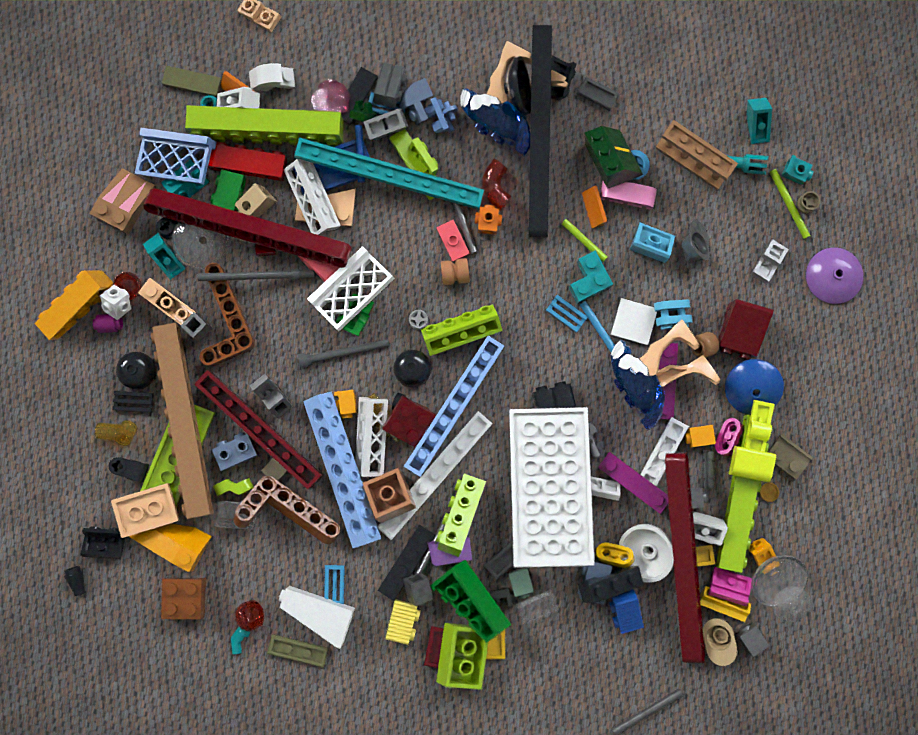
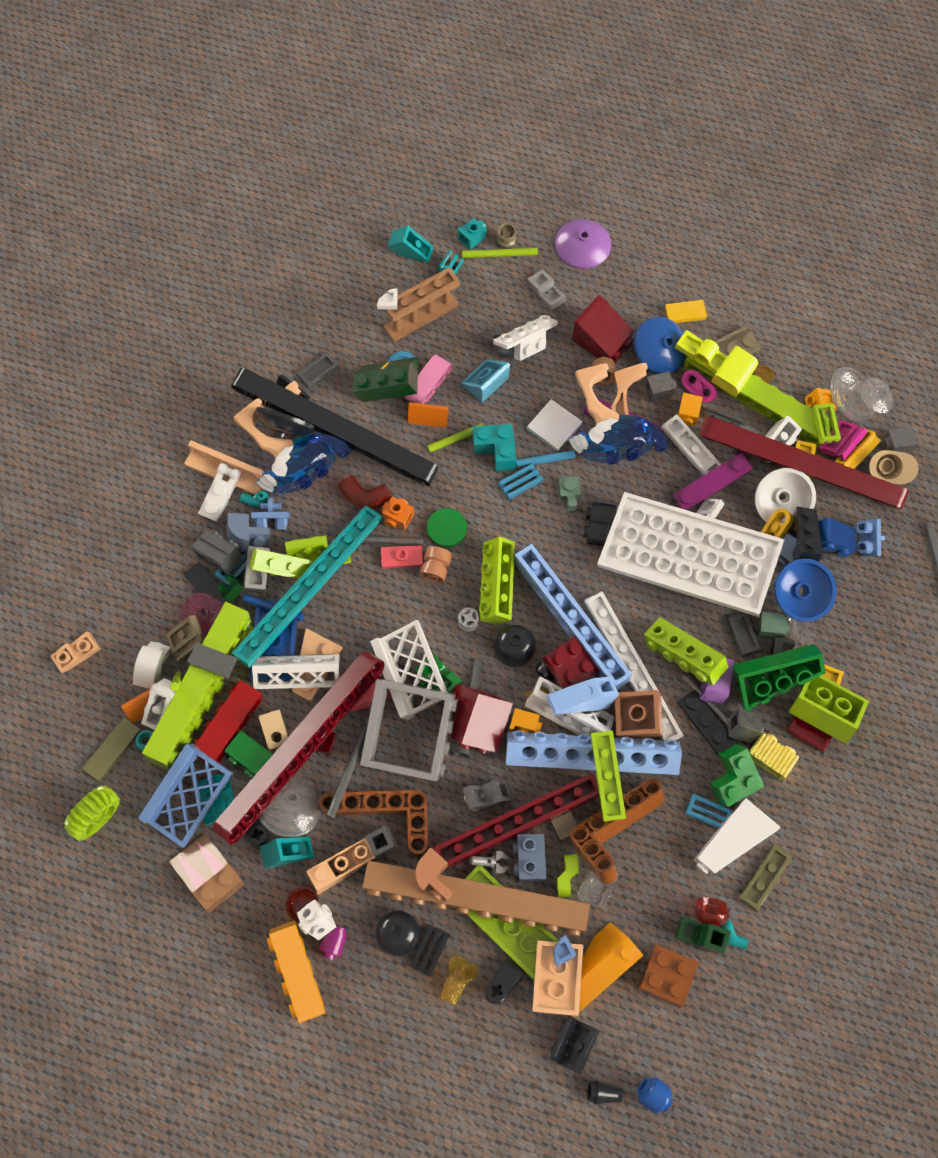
camera: 70 degrees left, 15 degrees down
medium azure brick [654,300,693,330] -> none
none -> lime gear [64,785,120,841]
none -> dark tan plate [166,615,204,662]
none -> lime bar [170,671,183,691]
none -> light nougat fence [184,440,265,495]
none -> dark grey tile [187,643,237,679]
none -> white plate [198,463,241,523]
none -> teal arm [240,491,269,508]
none -> tile [249,548,313,579]
none -> light grey window [360,679,458,781]
none -> white tile [377,289,398,310]
none -> nougat brick [416,848,452,902]
none -> green tile [427,508,467,548]
none -> slope [451,684,513,754]
none -> light grey bar [469,851,509,875]
none -> white bracket [493,315,558,361]
none -> light blue slope [546,677,619,715]
none -> medium blue tile [553,935,577,967]
none -> sand green plate [558,477,581,512]
none -> lime plate [590,730,626,822]
none -> blue head [637,1077,673,1114]
none -> flat silver brick [645,372,677,402]
none -> yellow tile [665,300,707,323]
none -> dark green brick [674,916,731,954]
none -> green brick [709,744,765,807]
none -> blue dish [774,559,837,622]
none -> lime tile [812,403,841,444]
none -> medium blue hips [857,519,885,557]

